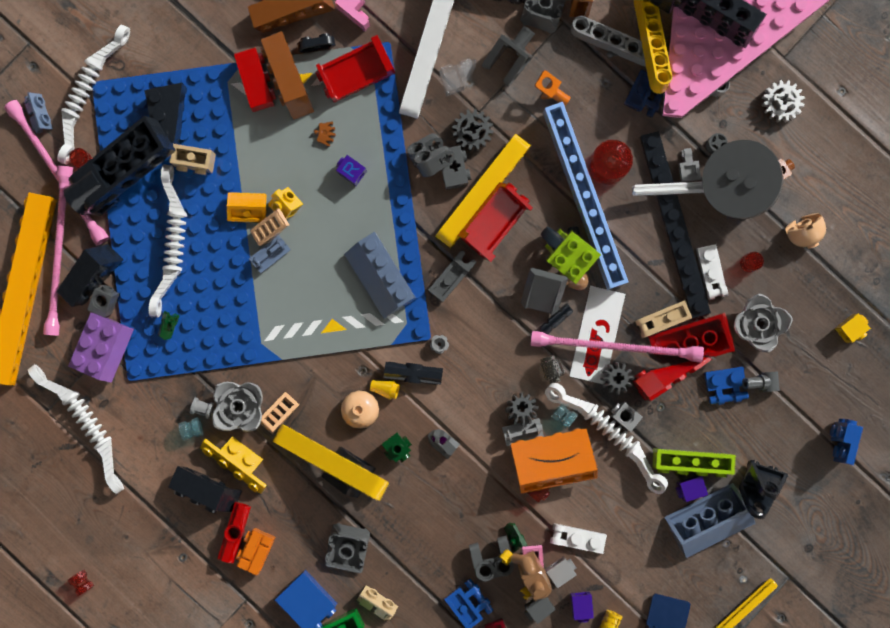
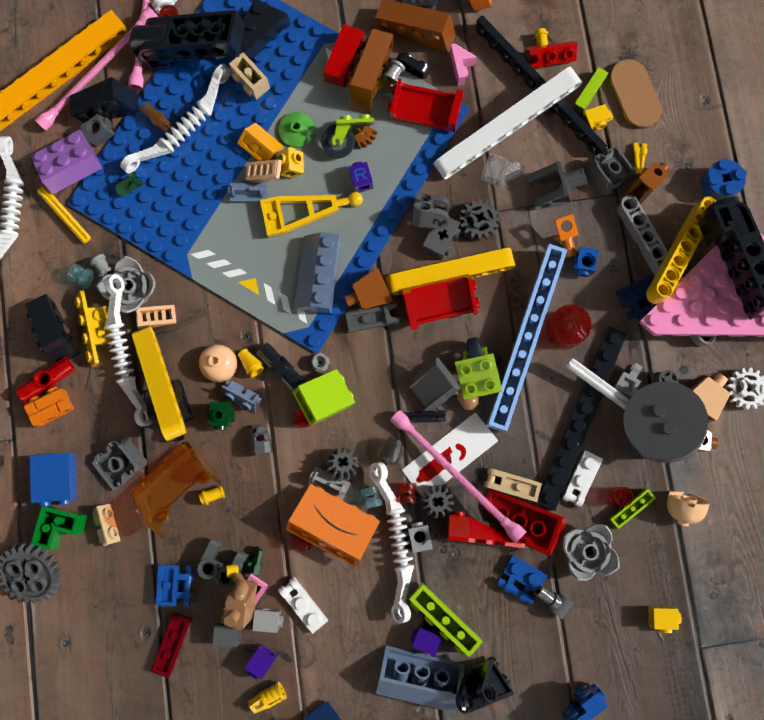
camera: 45 degrees right, 5 degrees down
none -> yellow axle [37,186,91,244]
none -> white piece [104,274,153,427]
none -> clear orange windscreen [130,442,222,539]
none -> clear orange pin [141,102,175,134]
none -> yellow pin [199,486,225,505]
none -> sand blue hinge [221,380,262,413]
none -> yellow plate [260,192,363,237]
none -> bright green dish [279,112,315,148]
none -> lime brick [292,369,355,426]
none -> red wheel [293,410,313,427]
none -> plate [321,114,375,158]
none -> dark orange torso [344,268,393,309]
none -> light grey bush [382,59,405,85]
none -> clear red wheel [397,483,417,503]
none -> blue brick [573,246,599,277]
none -> lime piece [608,489,656,529]
none -> light nougat torso [691,373,730,422]

